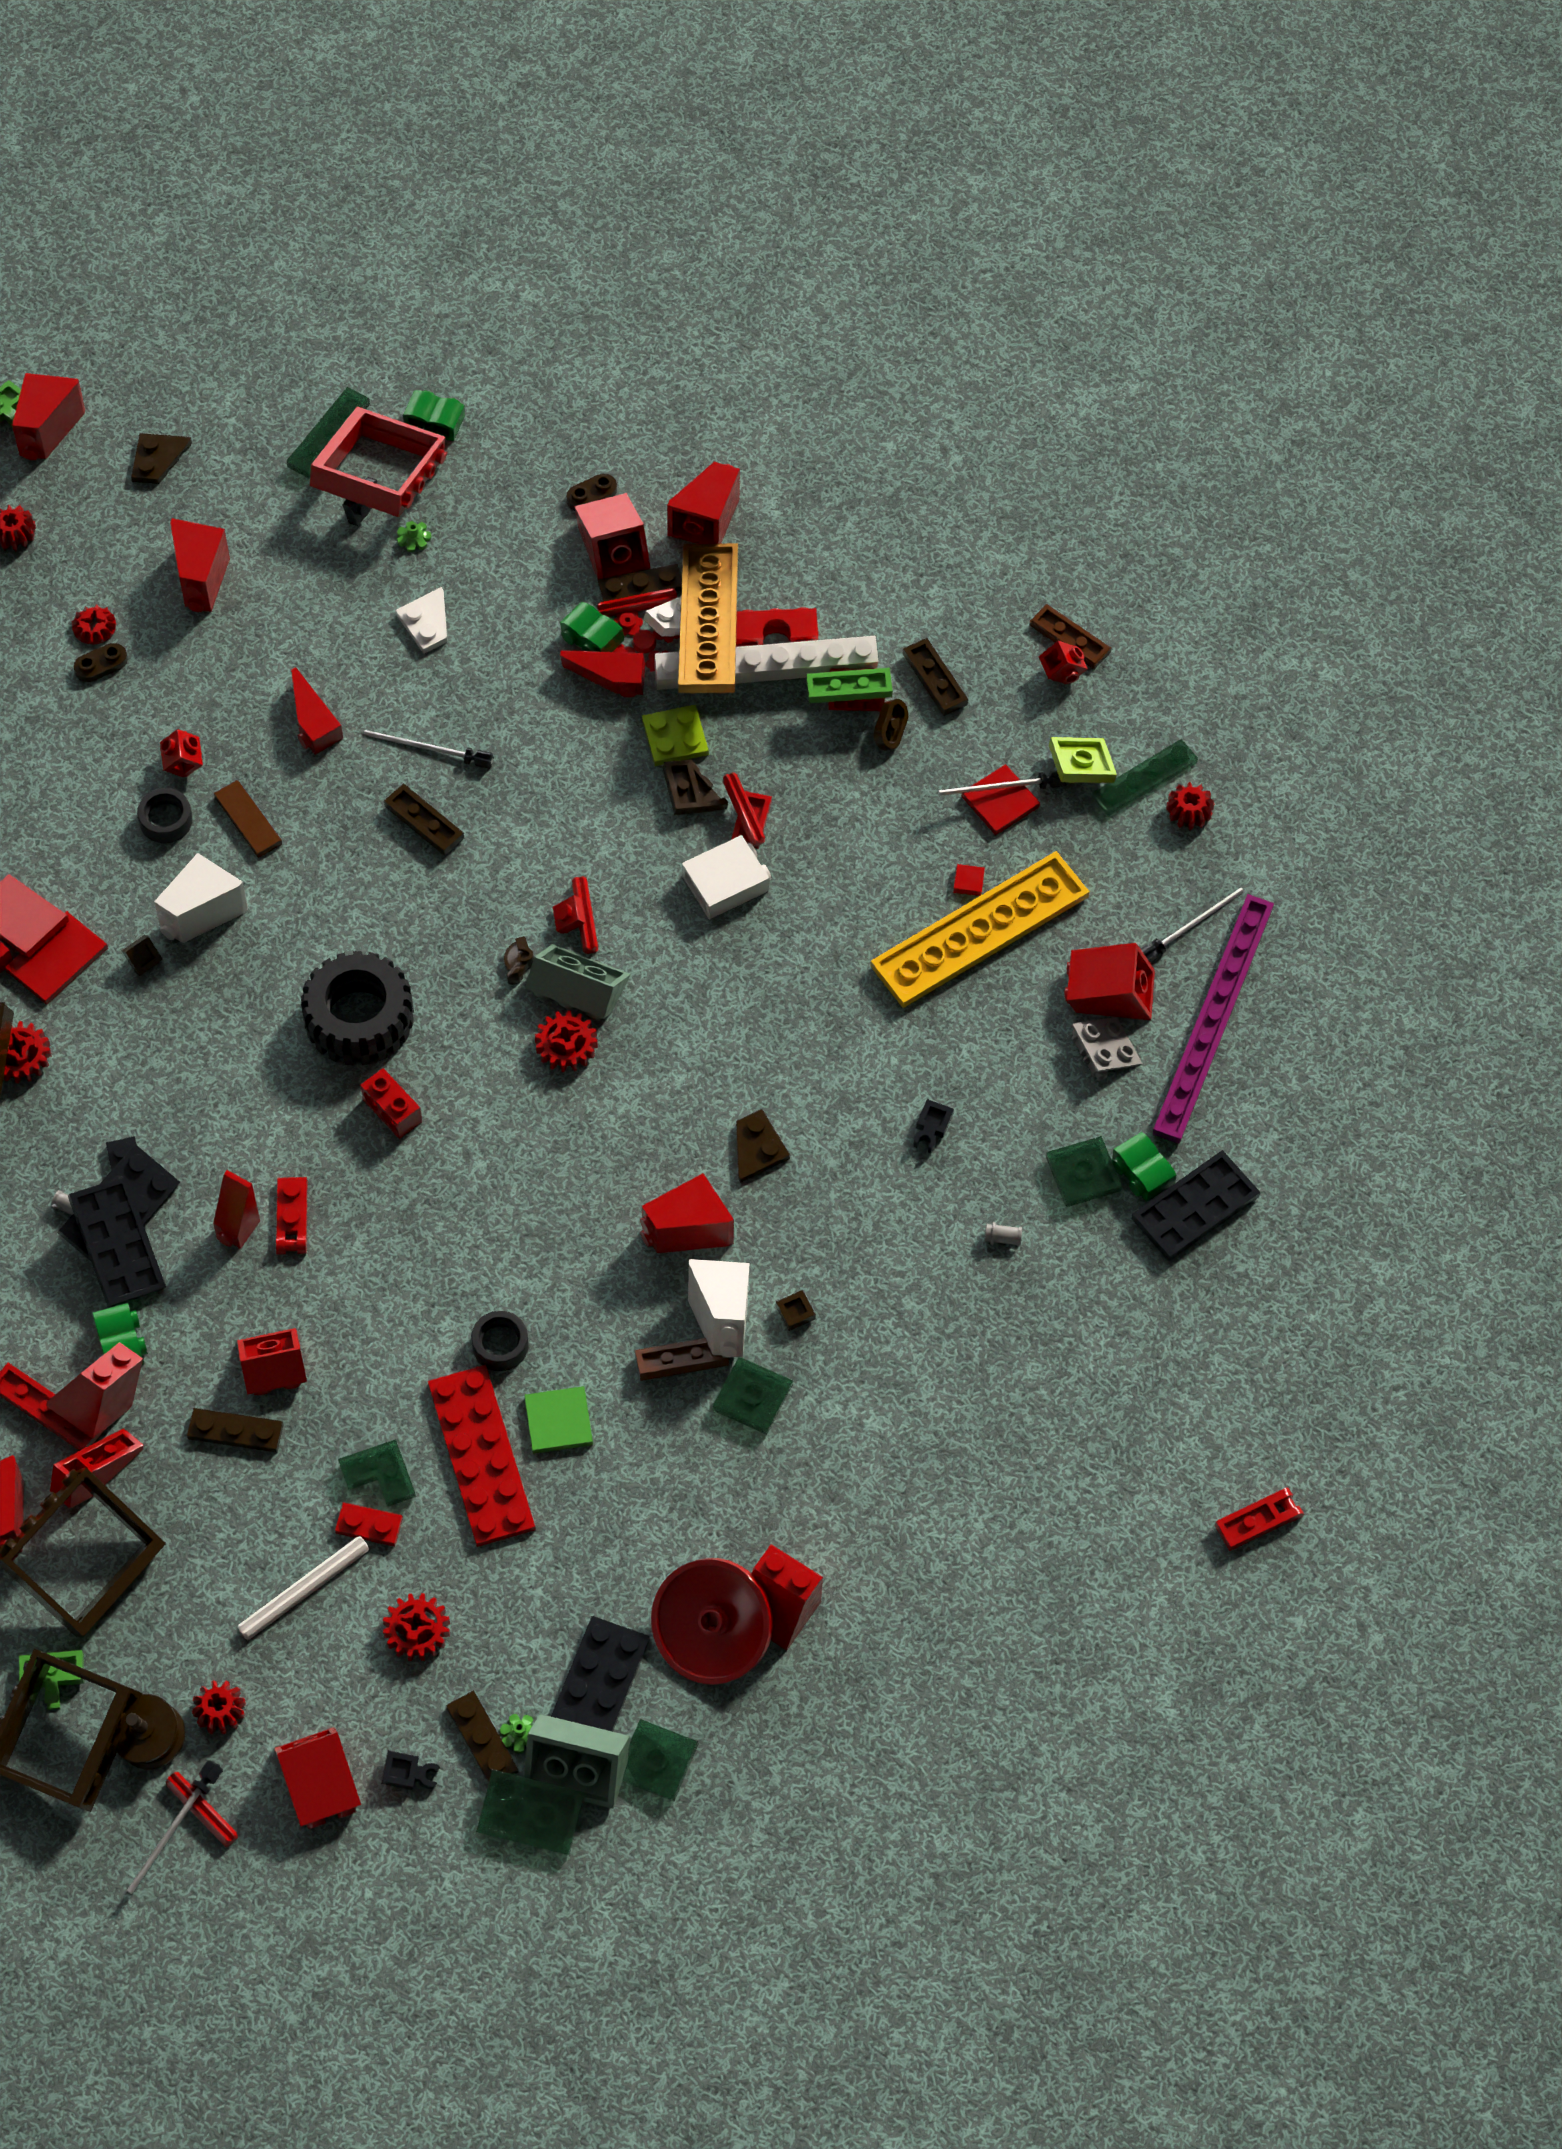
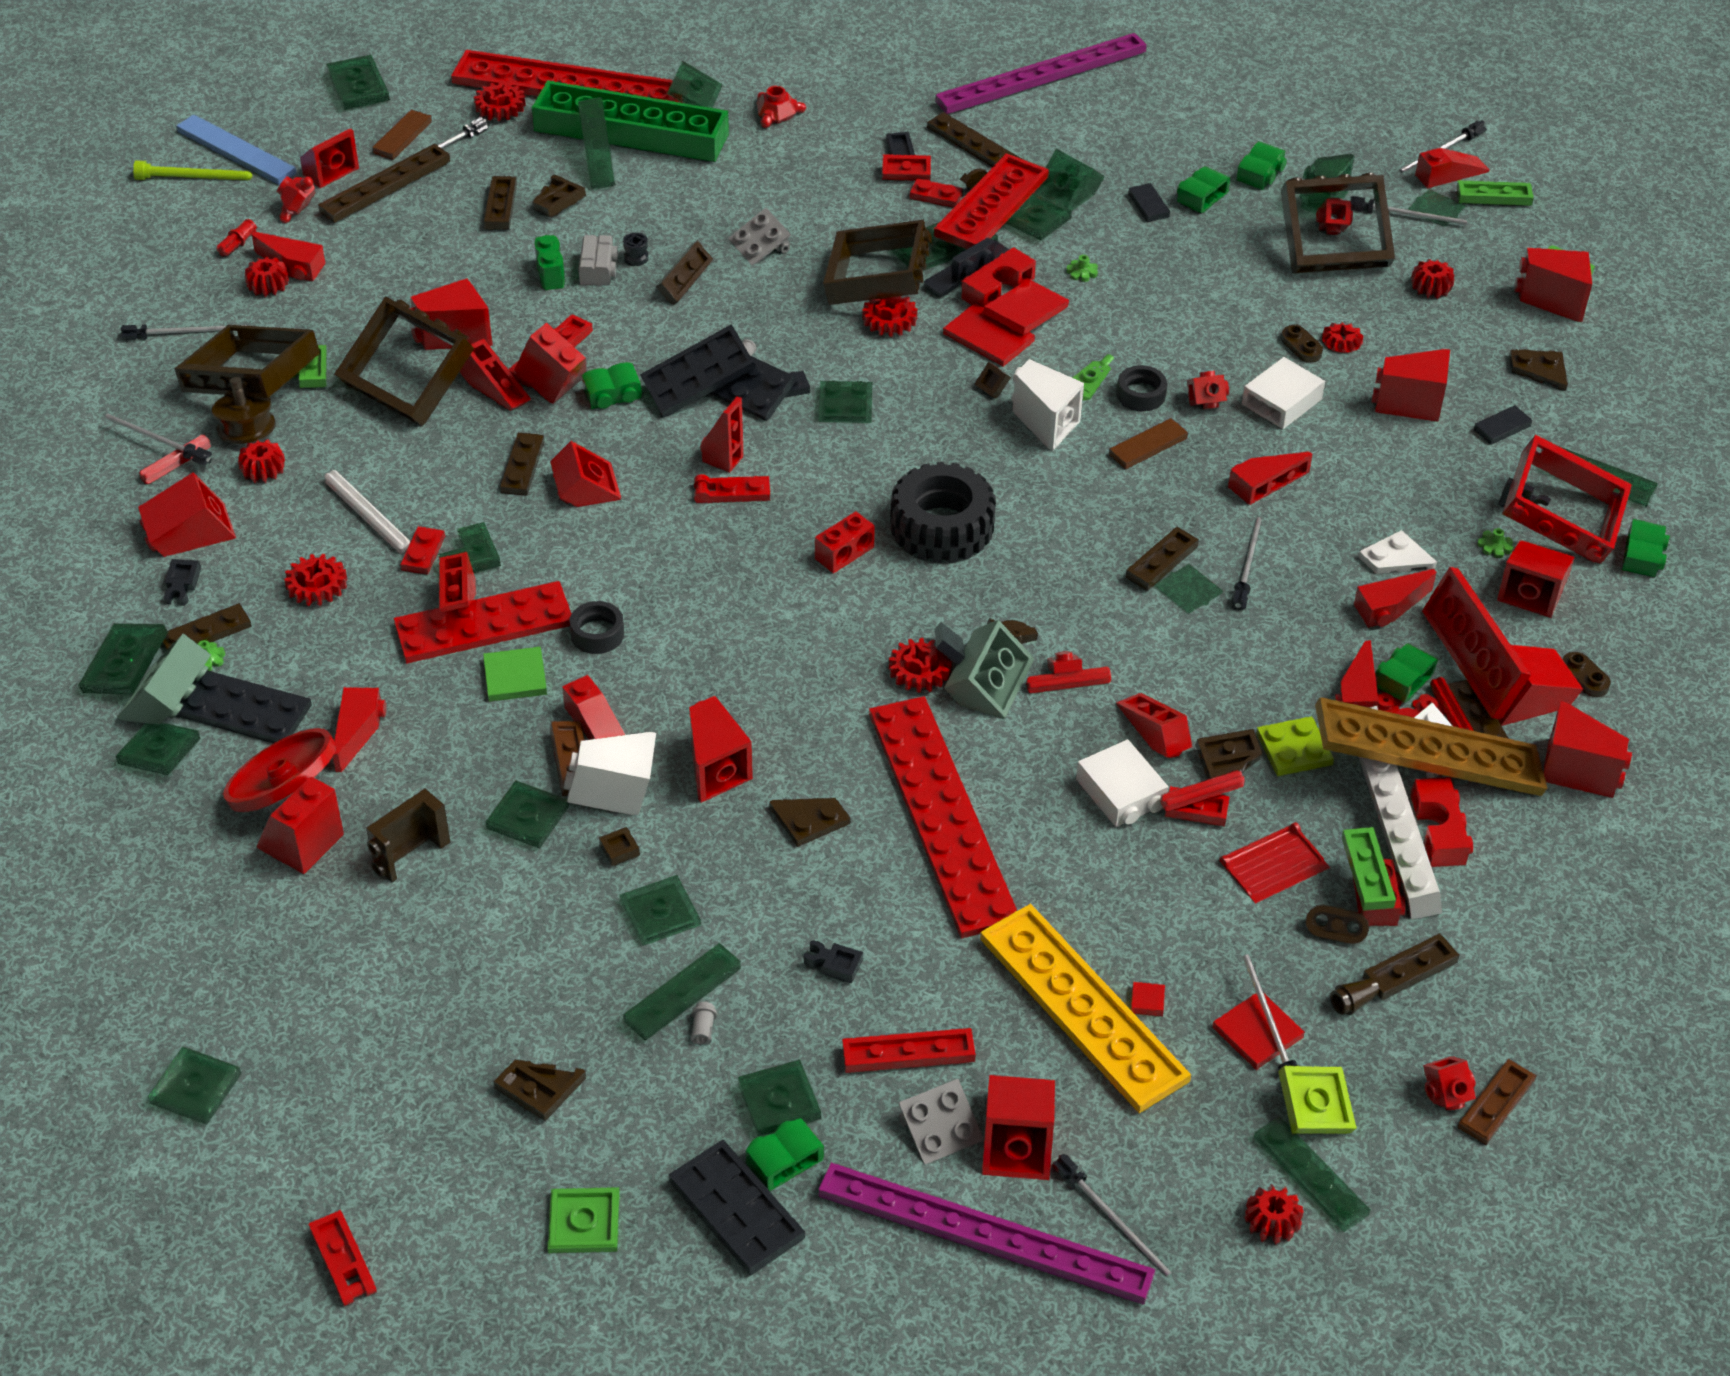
camera: 90 degrees right, 15 degrees down
none -> clear green plate [147,1046,242,1125]
none -> red slope [333,687,386,772]
none -> dark brown panel [366,788,451,882]
none -> red slope [439,552,476,612]
none -> dark brown wing [494,1059,586,1121]
none -> bright green tile [548,1187,620,1253]
none -> slope [562,675,625,740]
none -> clear green plate [619,875,701,946]
none -> clear green plate [623,943,741,1041]
none -> clear green plate [819,380,873,423]
none -> red plate [842,1028,976,1073]
none -> red plate [869,696,1017,939]
none -> black tile [934,622,965,665]
none -> bright green piece [1072,354,1114,401]
none -> red slope [1116,693,1192,758]
none -> clear green piece [1155,564,1223,614]
none -> red piece [1219,822,1330,904]
none -> white brick [1242,357,1325,429]
none -> dark brown cone [1330,978,1380,1015]
none -> red slope [1354,569,1437,628]
none -> red plate [1422,567,1531,720]
none -> black tile [1474,405,1533,445]
none -> red slope [1497,540,1575,618]

